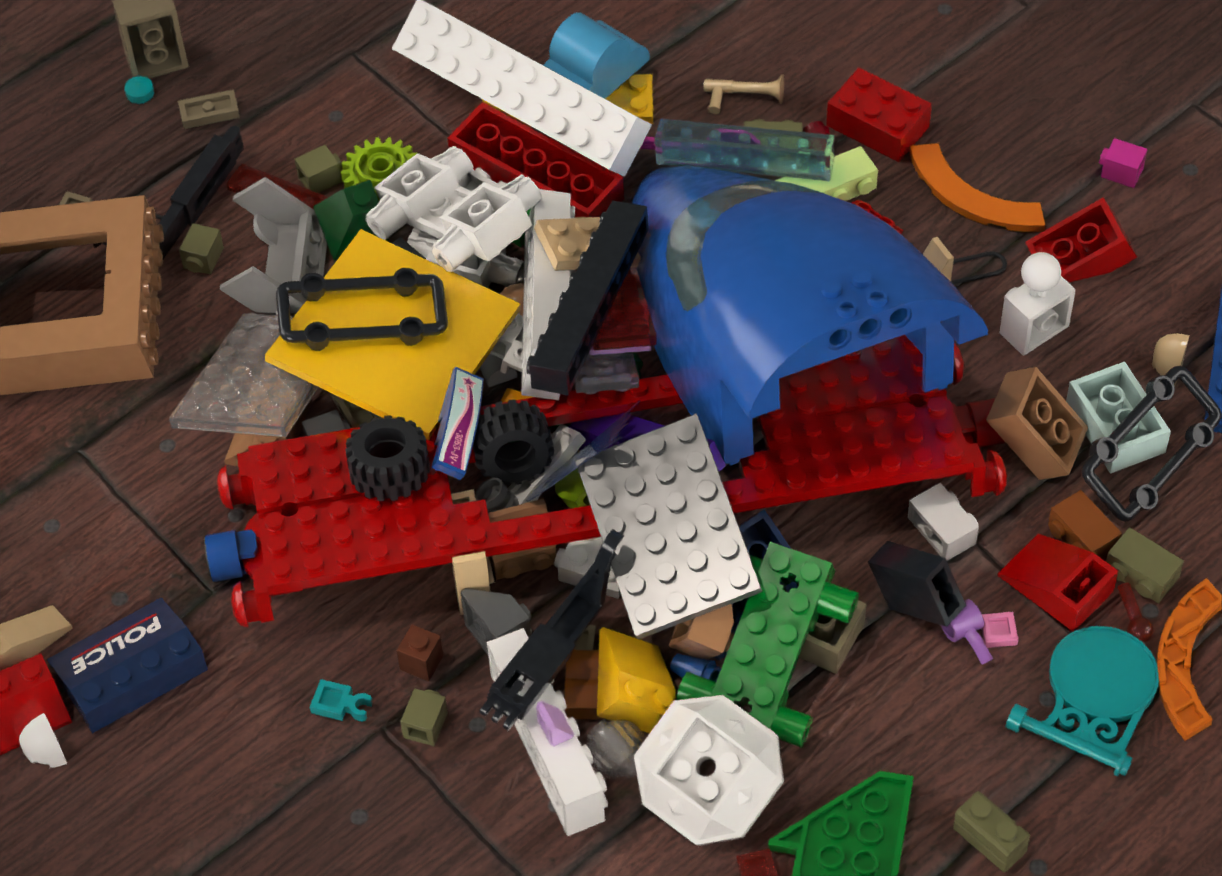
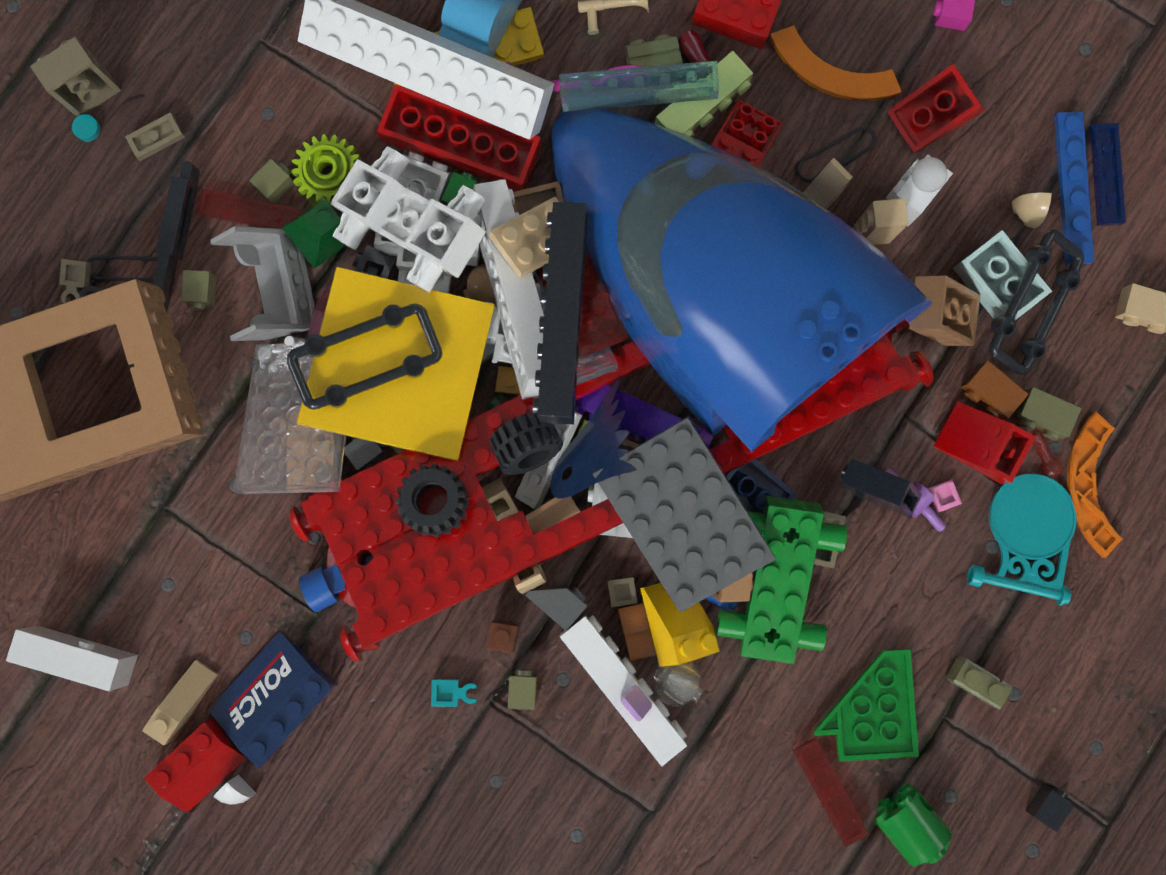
camera: 15 degrees left, 30 degrees up
slope [431,367,484,480] -> none
dark grey wheel [475,478,519,513] -> none
black hinge [479,529,624,731] -> none
white piece [634,695,784,846] -> none
white brick [908,483,979,561] -> none
none -> tan brick [853,198,908,245]

